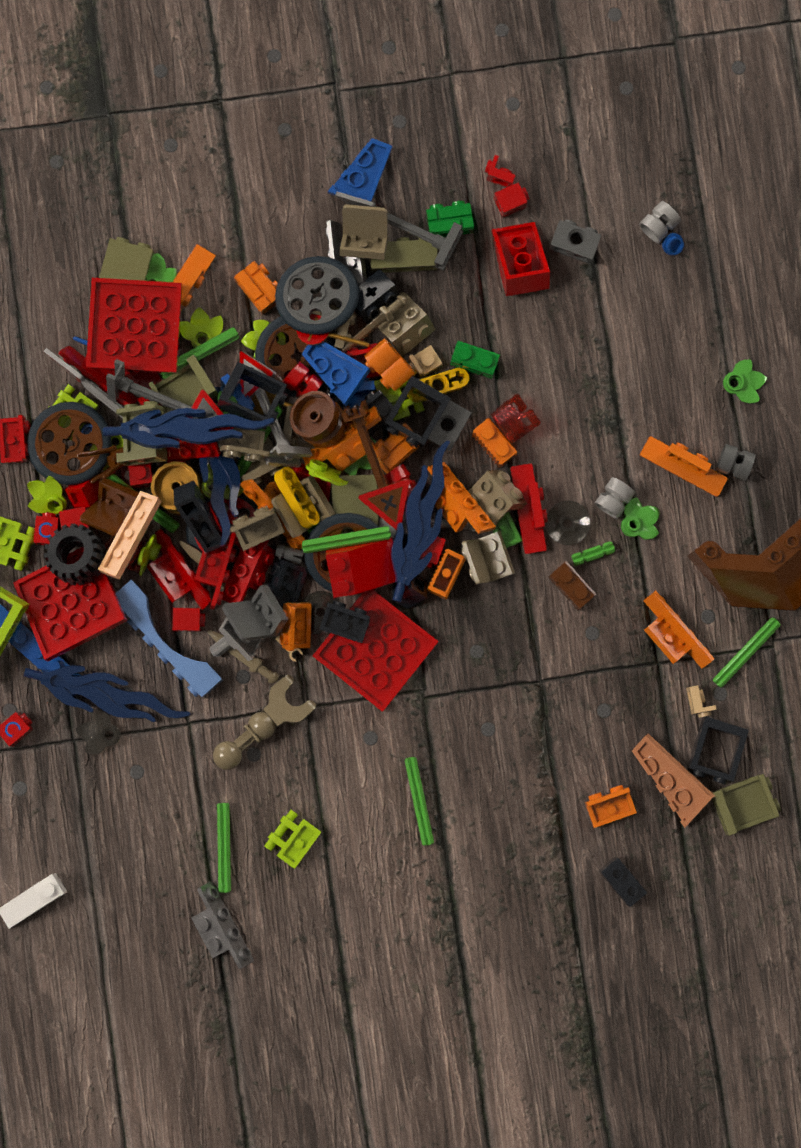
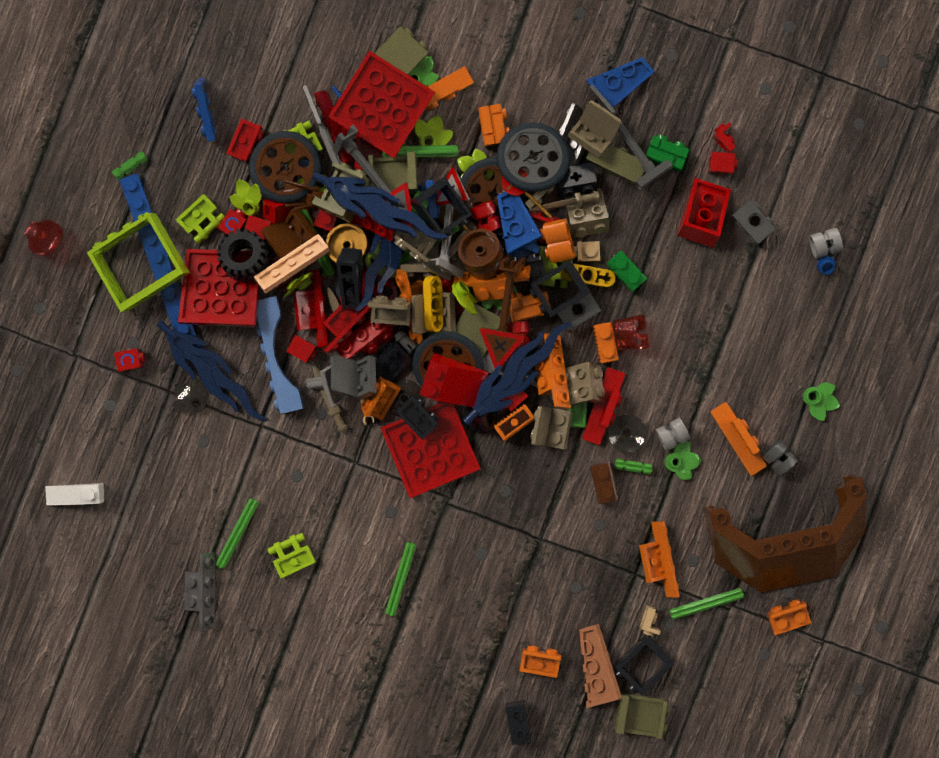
camera: 35 degrees right, 5 degrees up
dark tan piece [213,674,317,770] -> none
bright green axle [302,526,391,553] -> none

